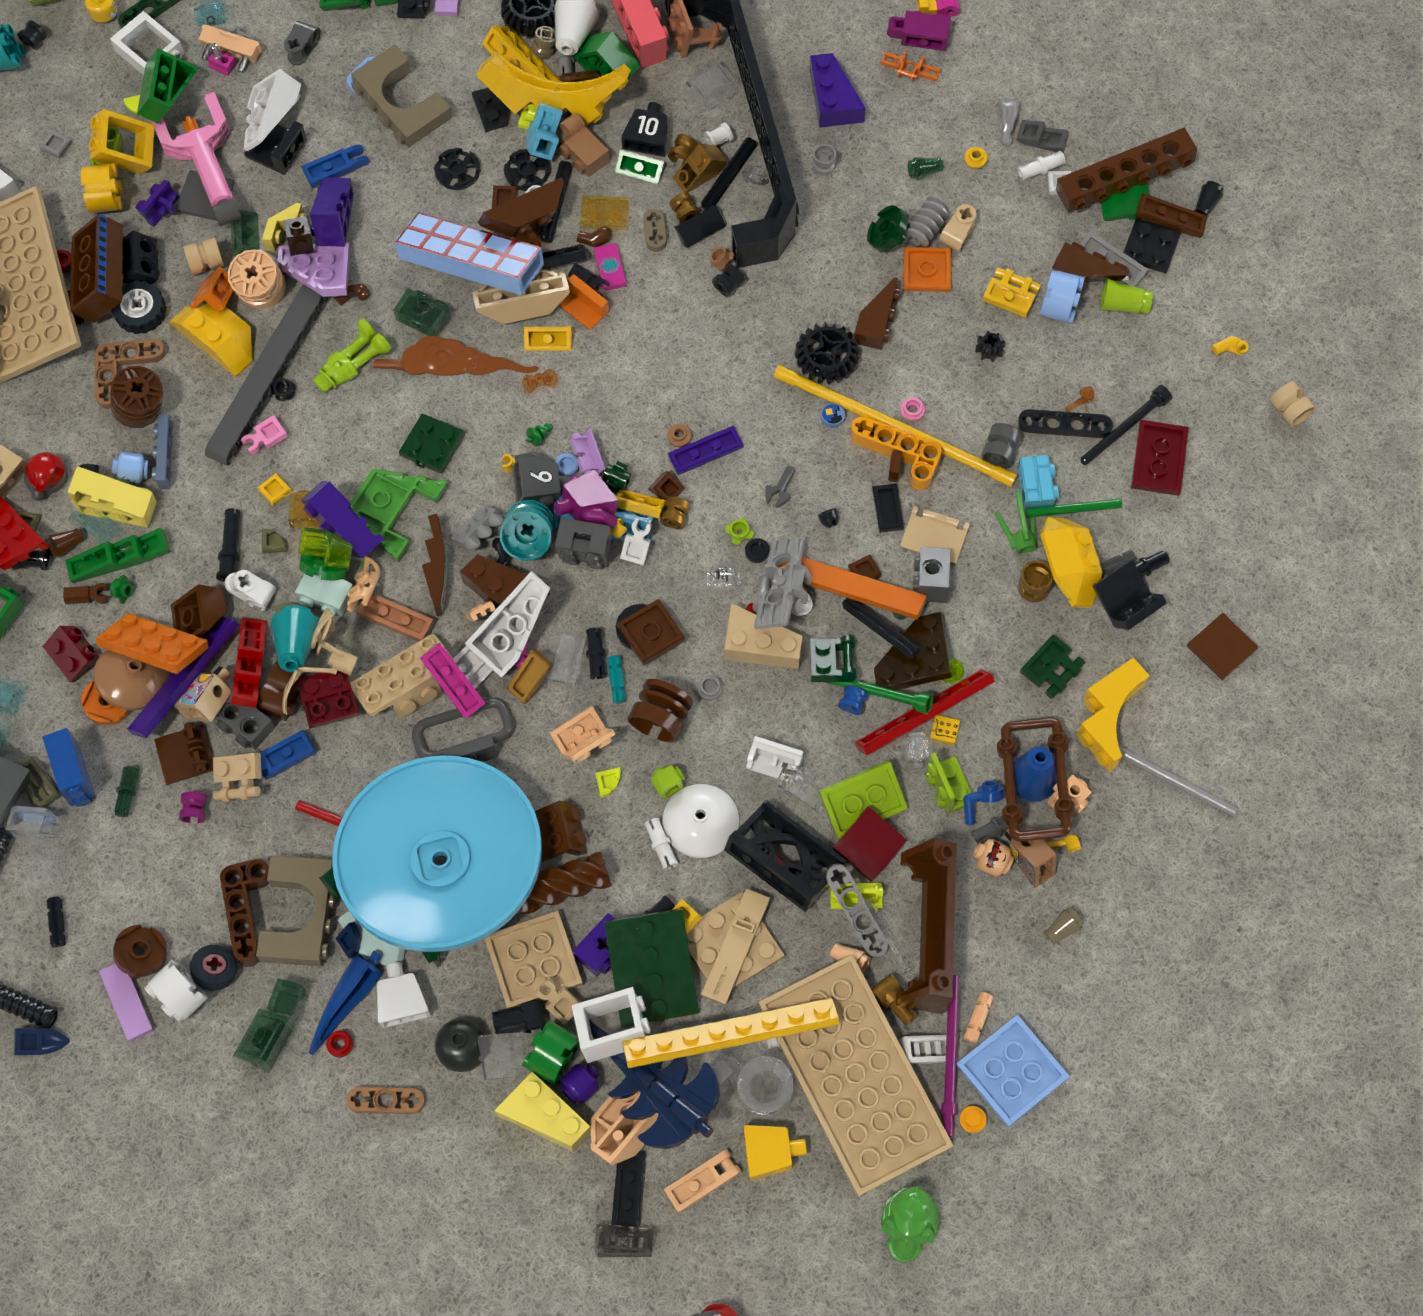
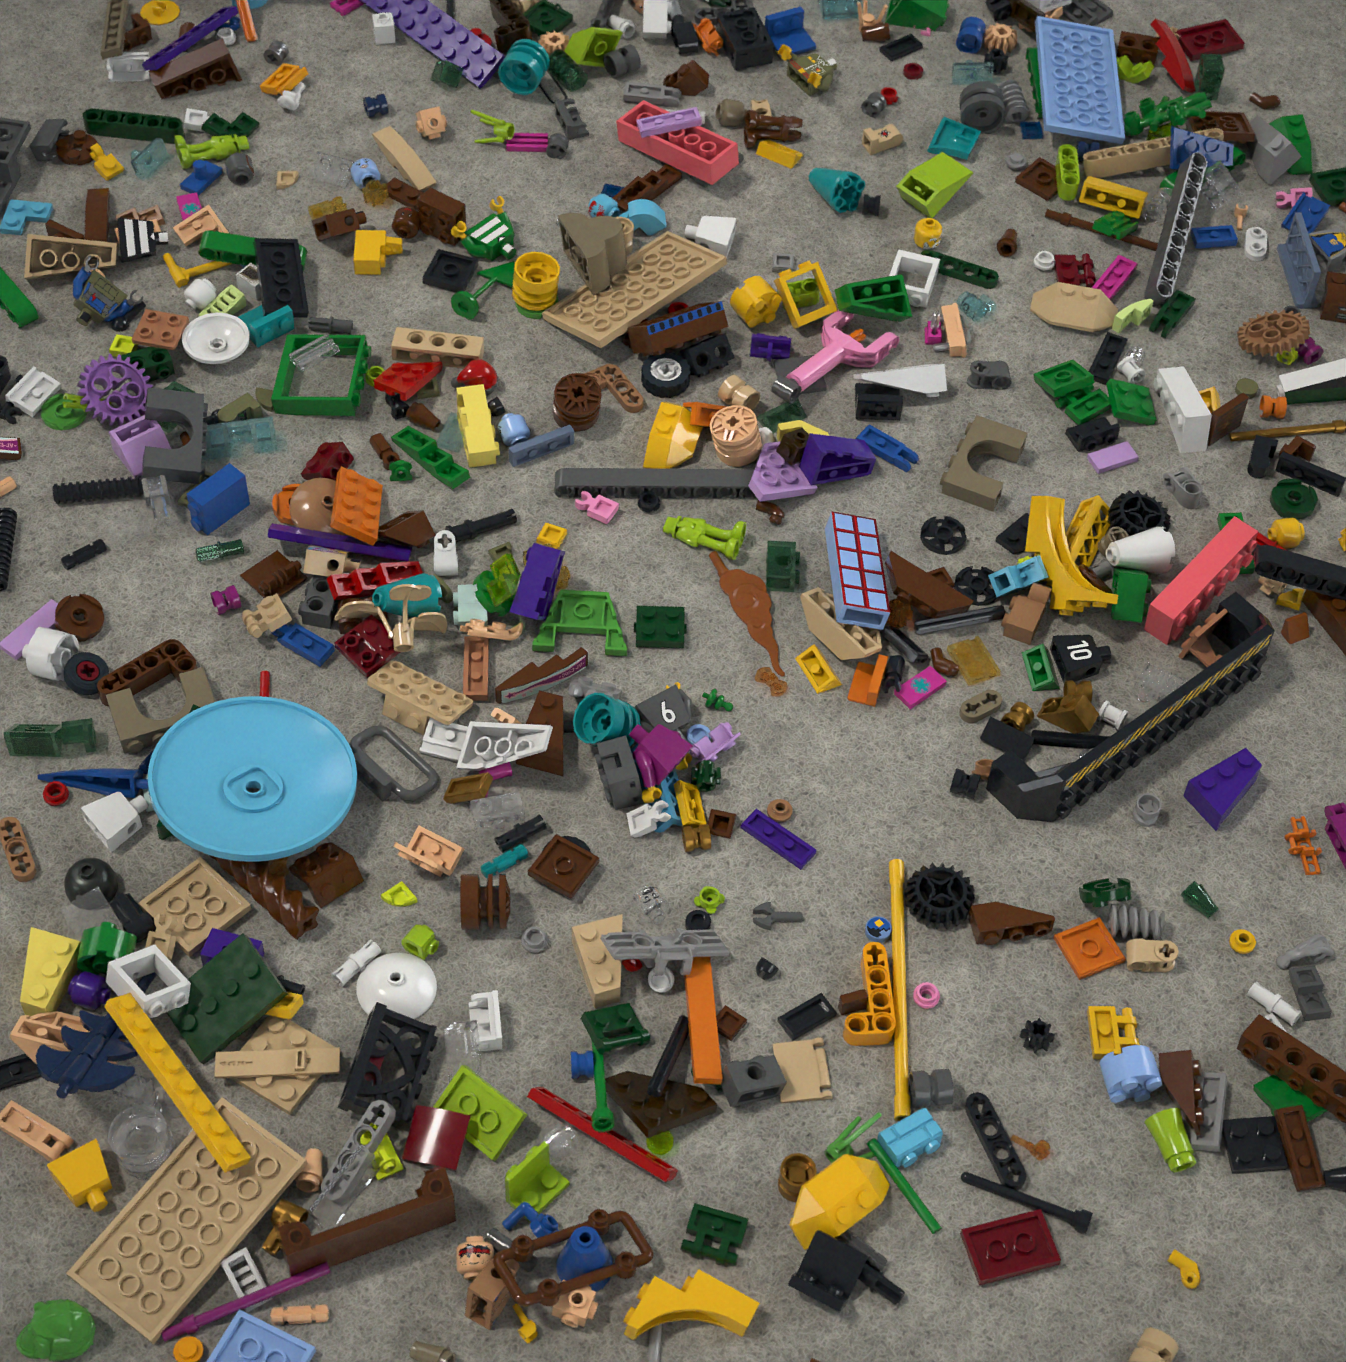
camera: 60 degrees right, 15 degrees down
dark pink plate [419,643,486,719] -> none
yellow tile [930,715,960,746] -> none

